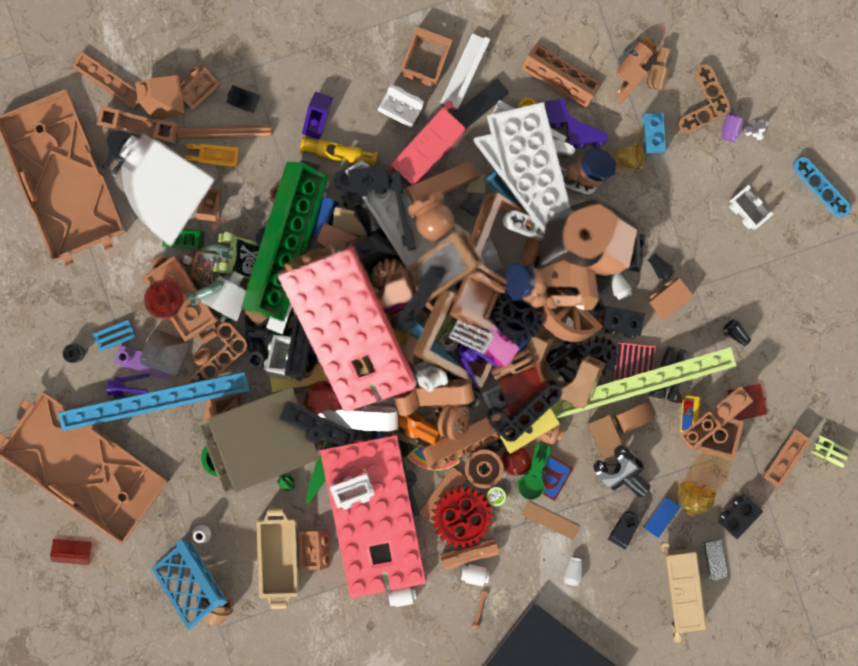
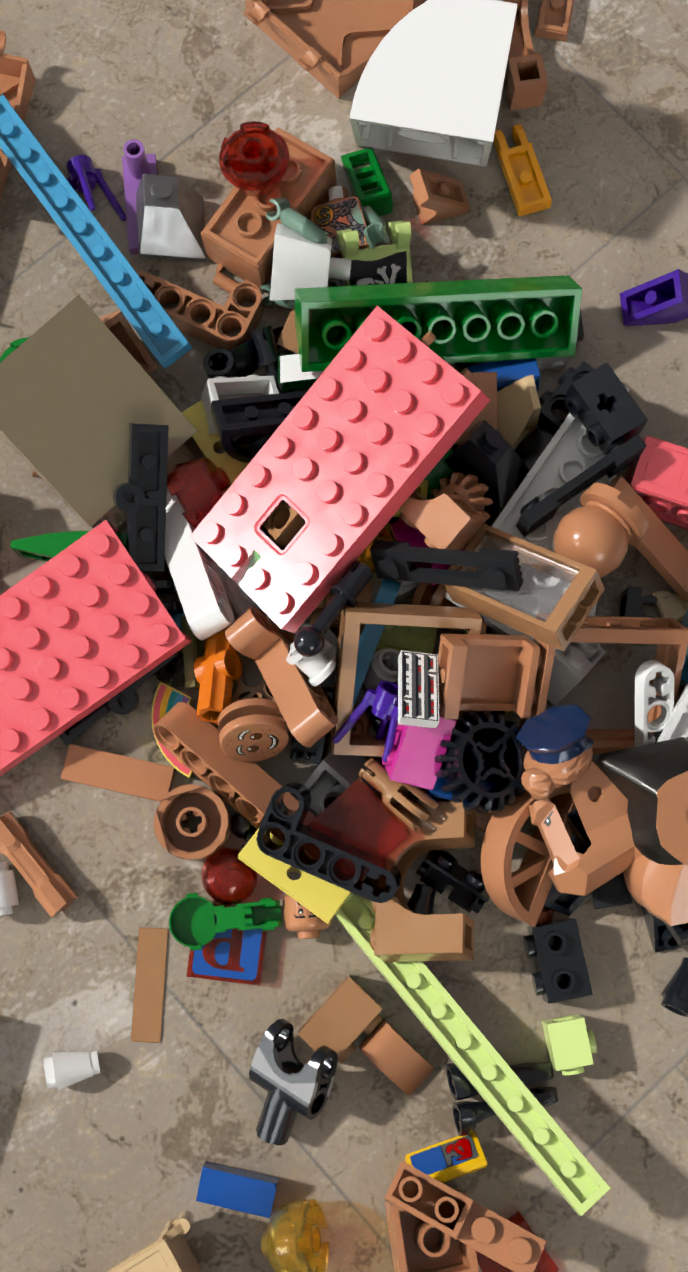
camera: 75 degrees right, 10 degrees down
black wheel [62,344,85,363] -> none
dark azure tile [93,320,137,352] -> none
nougat slope [135,75,185,120] -> none
nougat axle [177,126,272,138] -> none
nougat bracket [180,64,220,110] -> none
nougat tile [193,347,213,366] -> none
black bracket [226,85,260,113] -> none
green plate [277,474,295,492] -> none
yellow piece [300,136,378,166] -> none
white window [329,470,374,509] -> none
red gear [431,485,493,548] -> none
tile [487,487,506,506] -> none
black gear [576,335,618,375] -> none
black piece [608,511,639,550] -> none
white cone [611,273,632,301] -> none
tile [613,342,656,381] -> none
nougat brick [648,278,694,321] -> none
black cone [723,319,751,347] -> none
none -> black pin [294,561,374,657]
none -> yellowish green brick [542,1014,597,1075]

